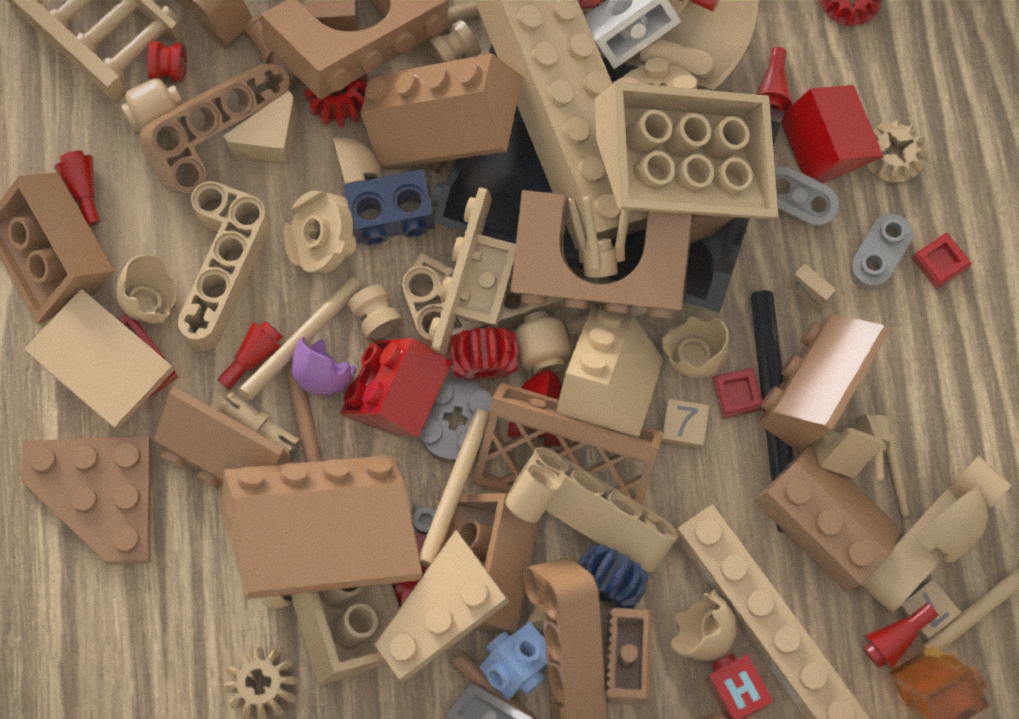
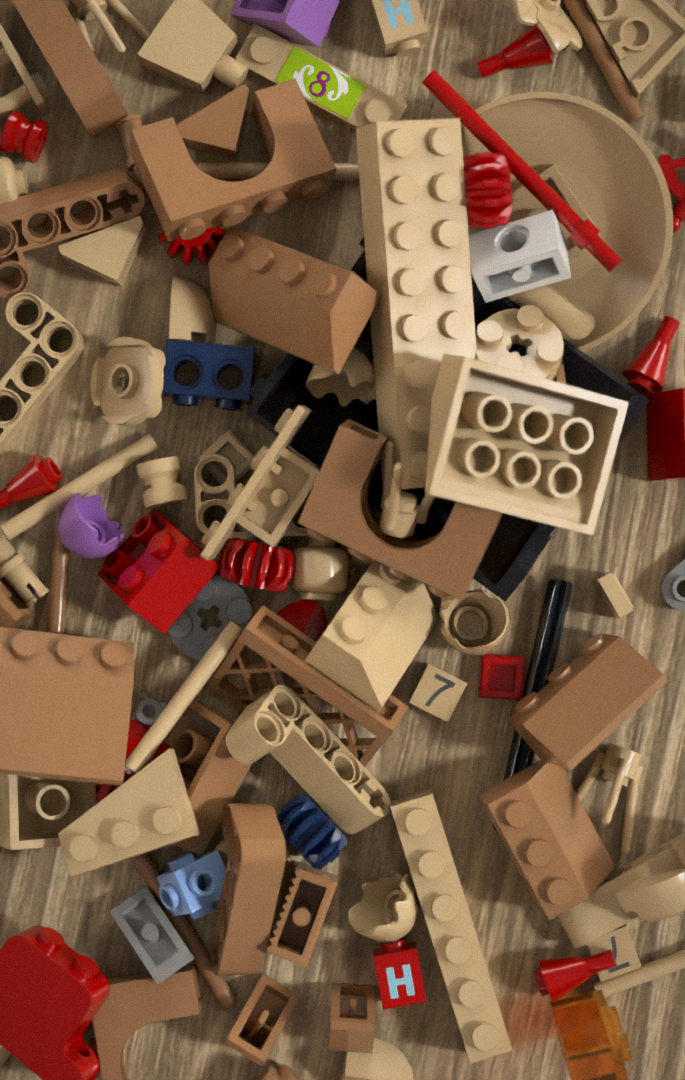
camera: 15 degrees right, 15 degrees up
tan wheel [426,20,481,64] -> none
light grey plate [775,166,840,225] -> none
tan panel [812,414,884,478] -> none
none -> tan hair [306,348,376,407]

